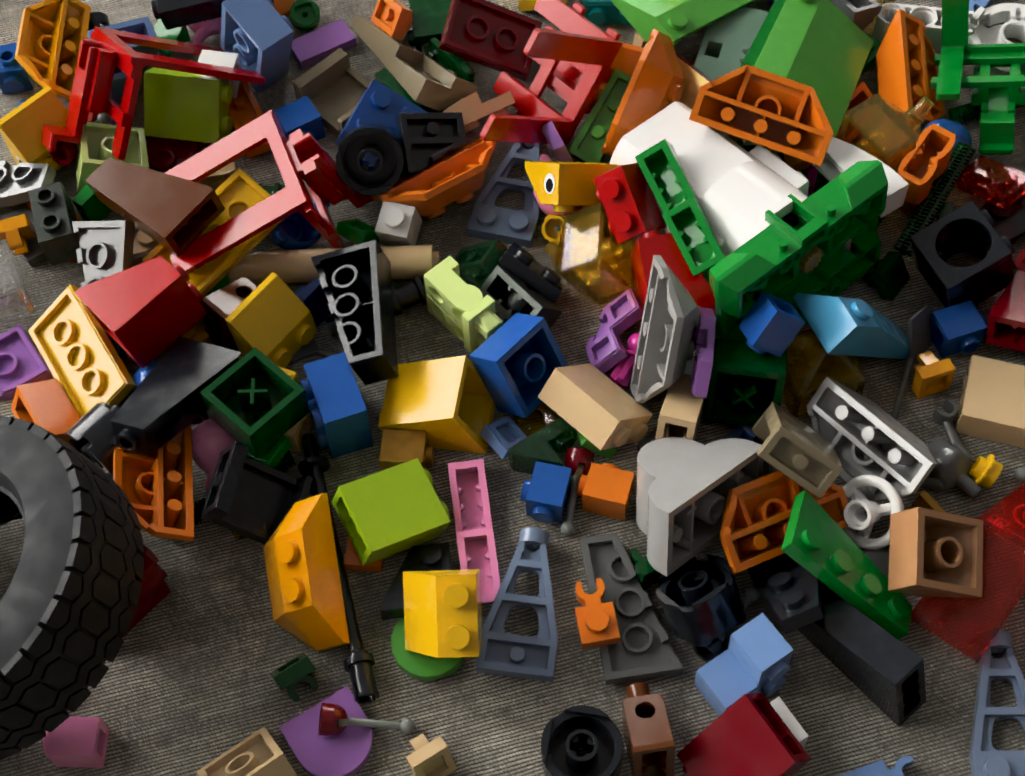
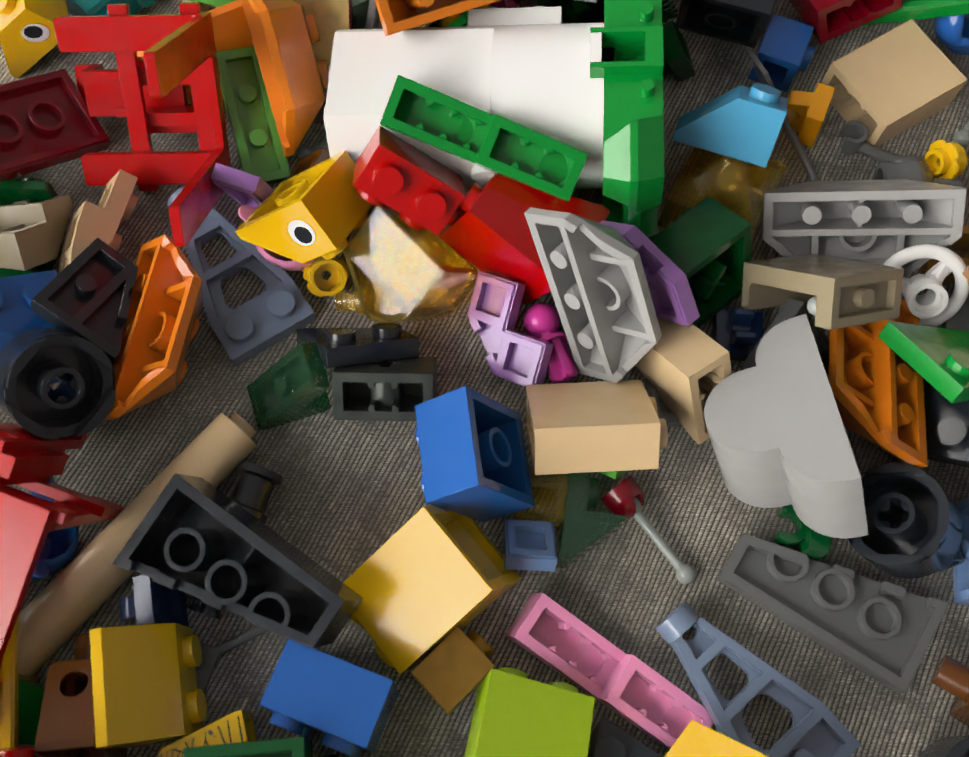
camera: 55 degrees left, 10 degrees up
green tile [336,218,379,244] -> none
white brick [375,201,422,246] -> none
yellowish green hips [423,255,503,353] -> none
blue brick [521,461,572,523] -> none
orange plate [575,578,620,650] -> none
orange brick [577,462,635,521] -> none
blue brick [738,292,805,357] -> none

